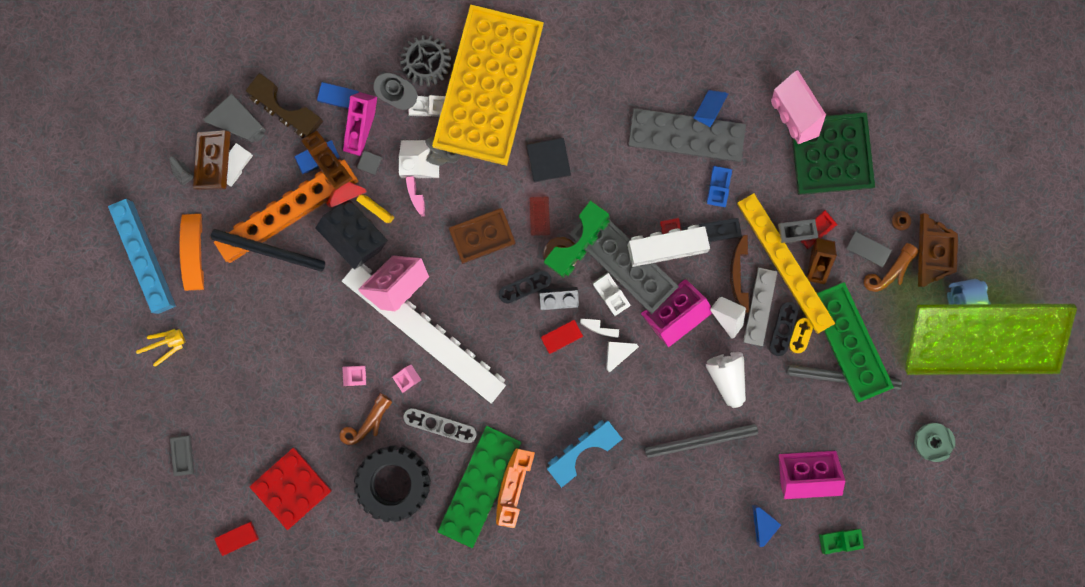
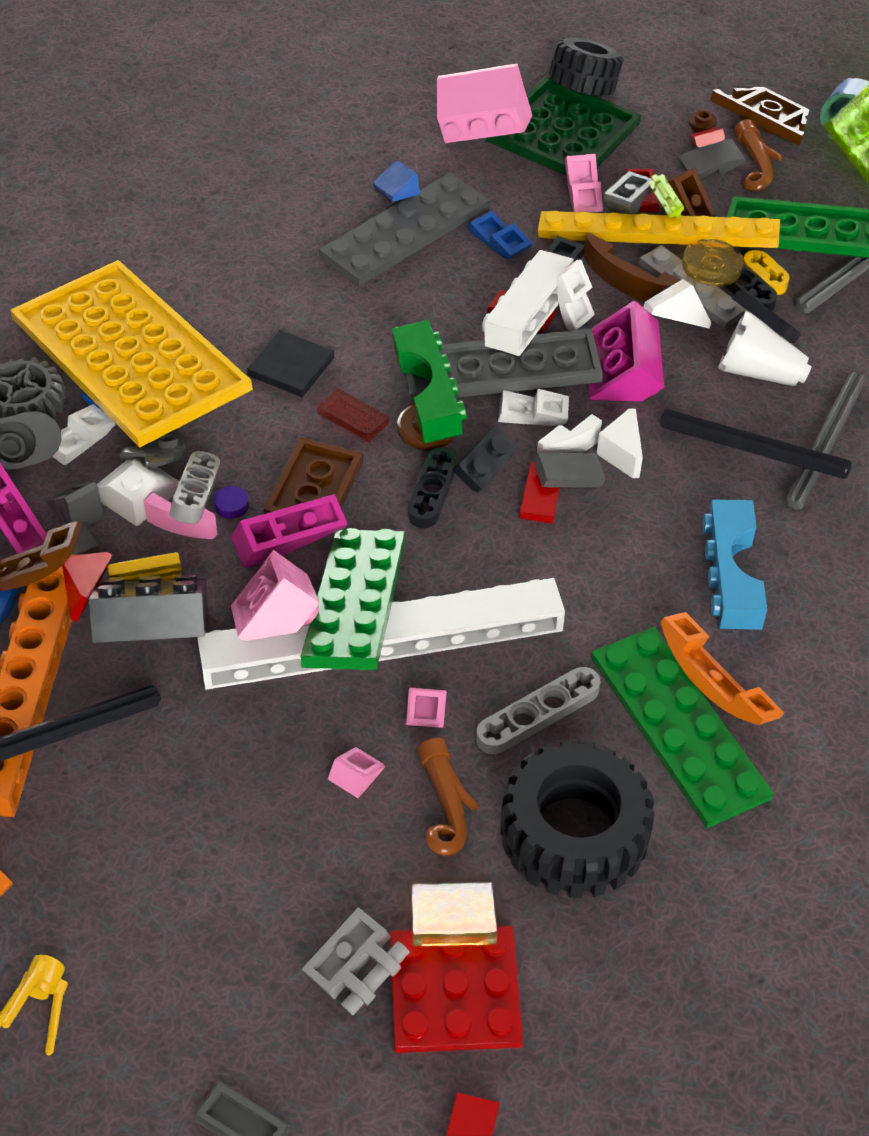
camera: 45 degrees left, 35 degrees down
none -> dark grey slope [46,481,104,527]
none -> light grey beam [170,451,220,524]
none -> dark purple tile [214,486,249,519]
none -> dark pink slope [231,494,348,568]
none -> plate [300,528,405,670]
none -> light grey plate [302,907,410,1016]
none -> clear yellow tile [411,883,497,946]
none -> dark grey tile [533,452,606,487]
none -> black tyre [549,38,624,96]
none -> white slope [557,260,595,331]
none -> bright pink slope [565,154,603,213]
none -> lime axle [649,174,684,218]
none -> black axle [661,409,852,479]
none -> clear yellow tile [682,239,744,286]
none -> tile [689,127,725,148]
none -> black tile [732,290,801,343]

